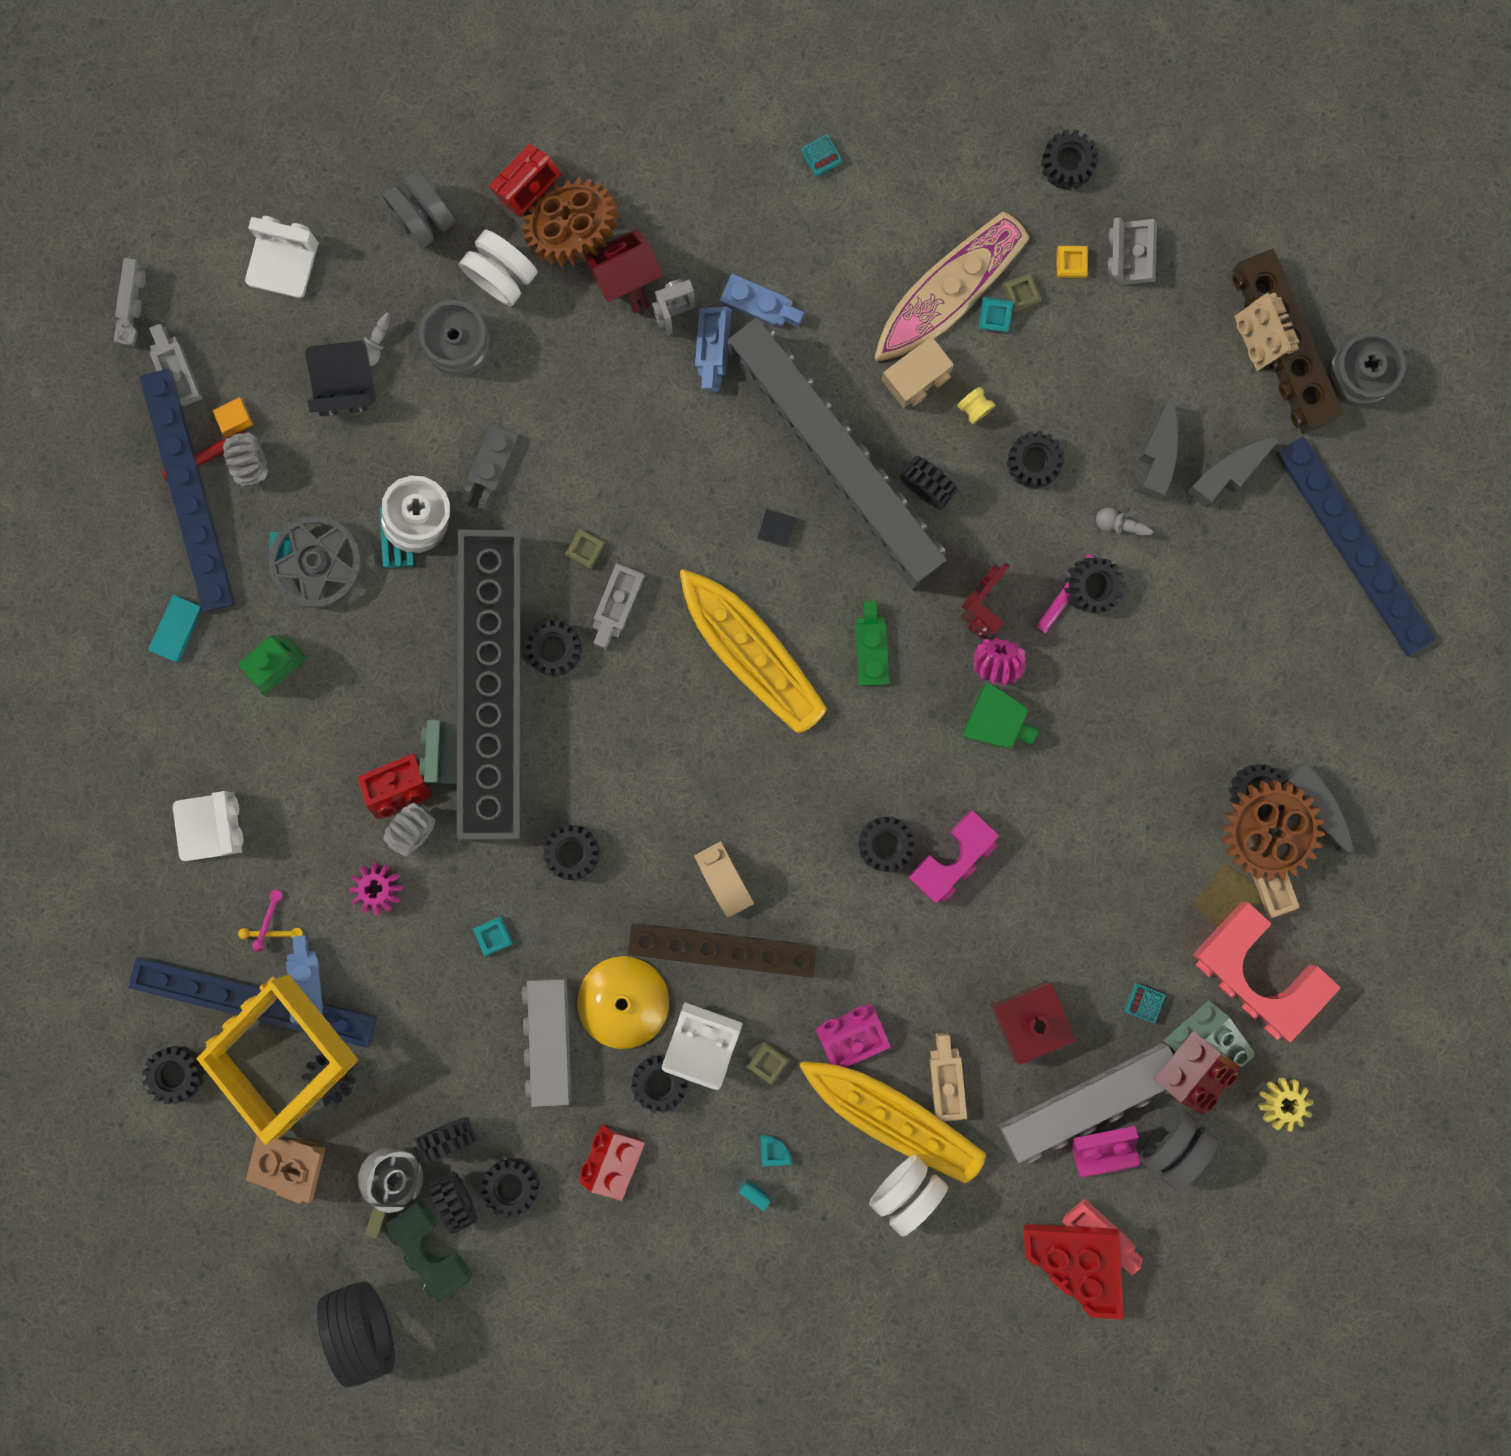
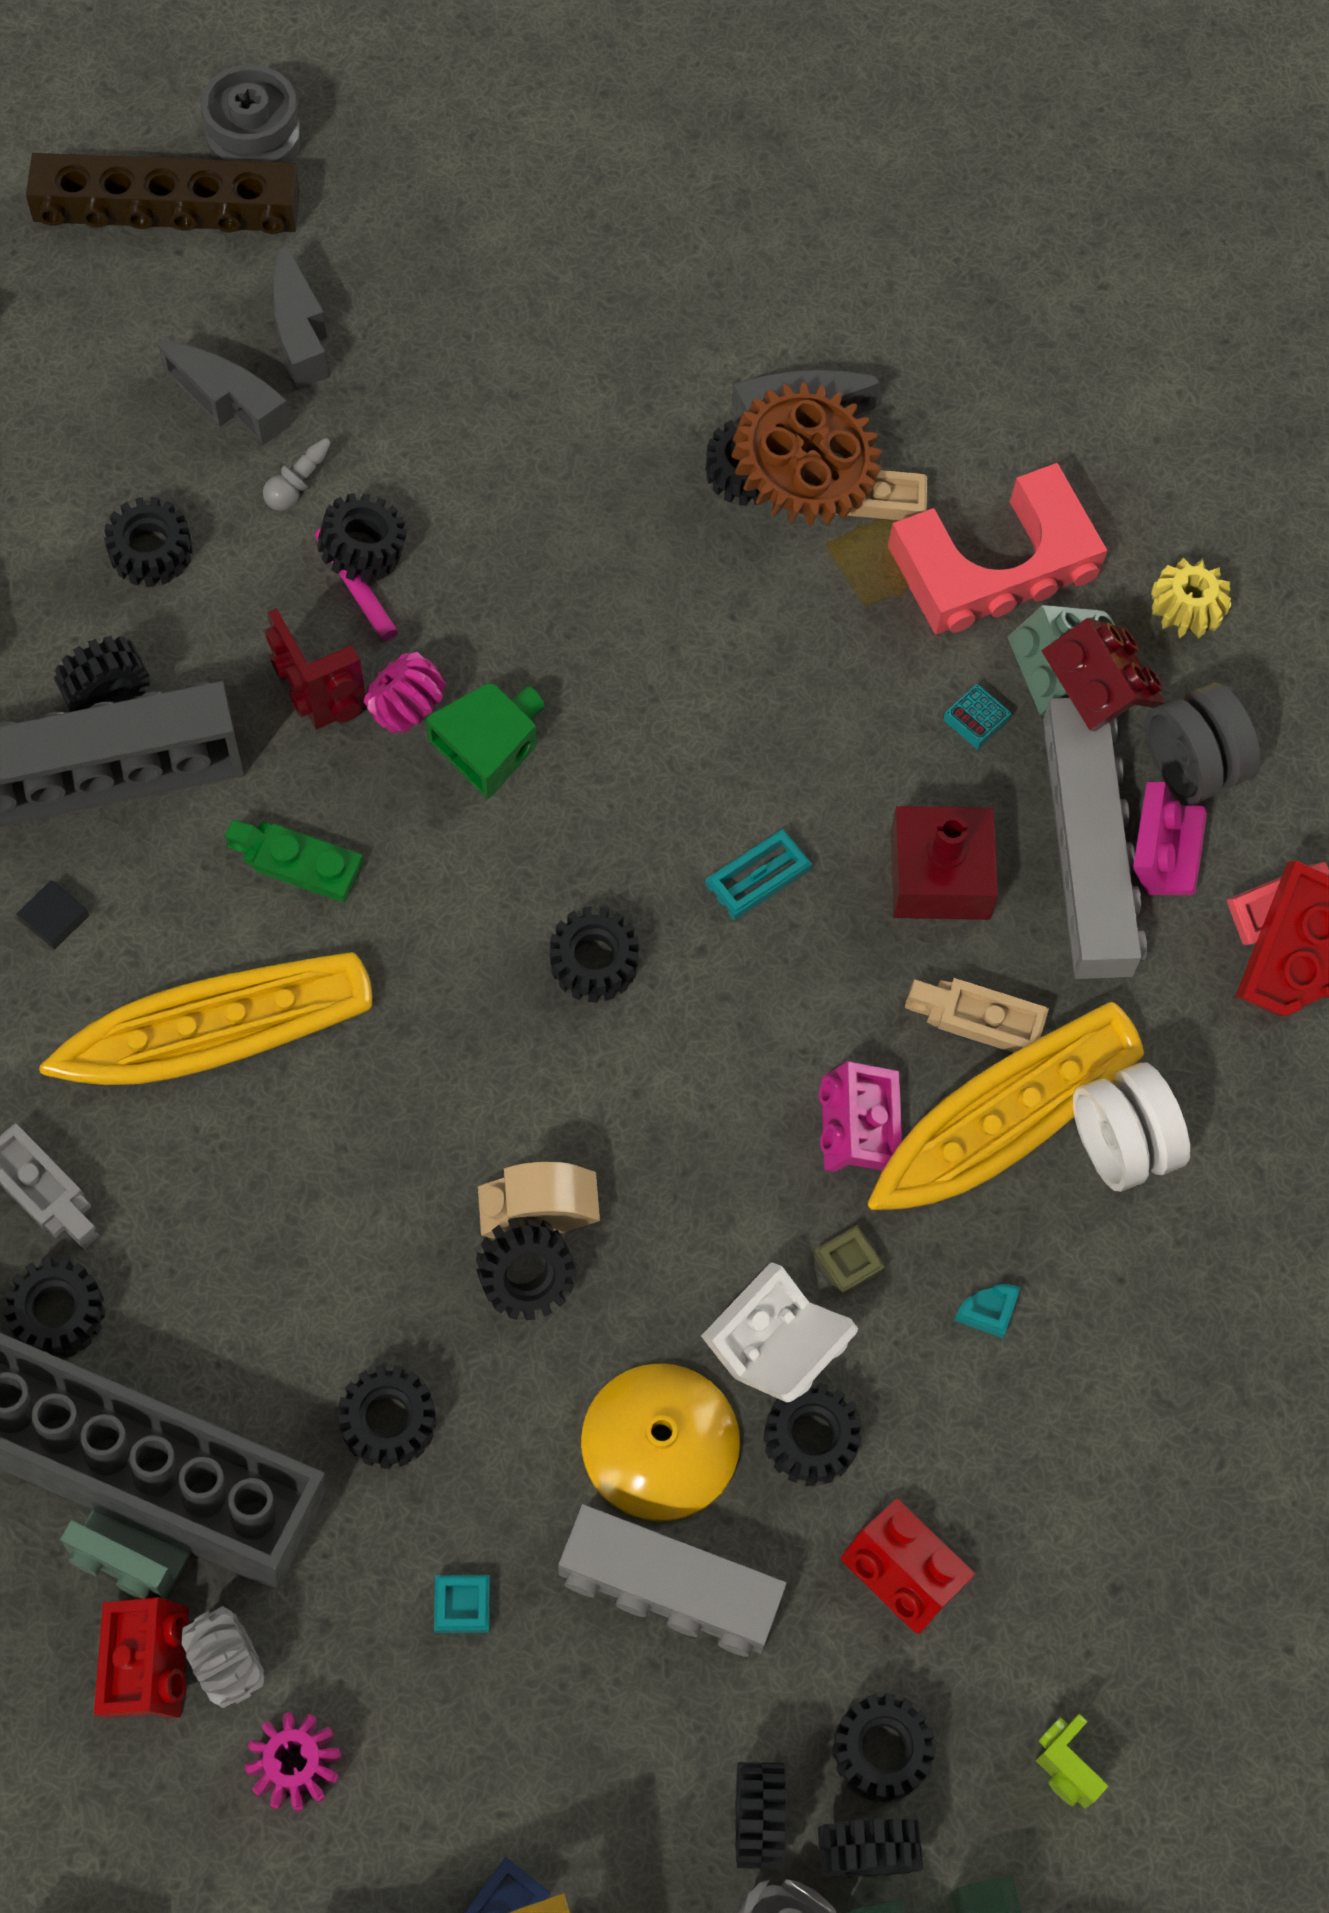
camera: 70 degrees left, 20 degrees down
dark brown brick [628,923,817,978] -> none
teal tile [739,1179,770,1212] -> none
dark pink arch [907,811,999,903] -> none
light yellow wheel [957,386,996,425] -> none
tan hinge [1234,293,1300,371] -> none
dark blue plate [1275,436,1436,656] -> none
none -> black tyre [476,1217,576,1321]
none -> teal tile [705,829,812,921]
none -> lime bracket [1035,1713,1108,1809]

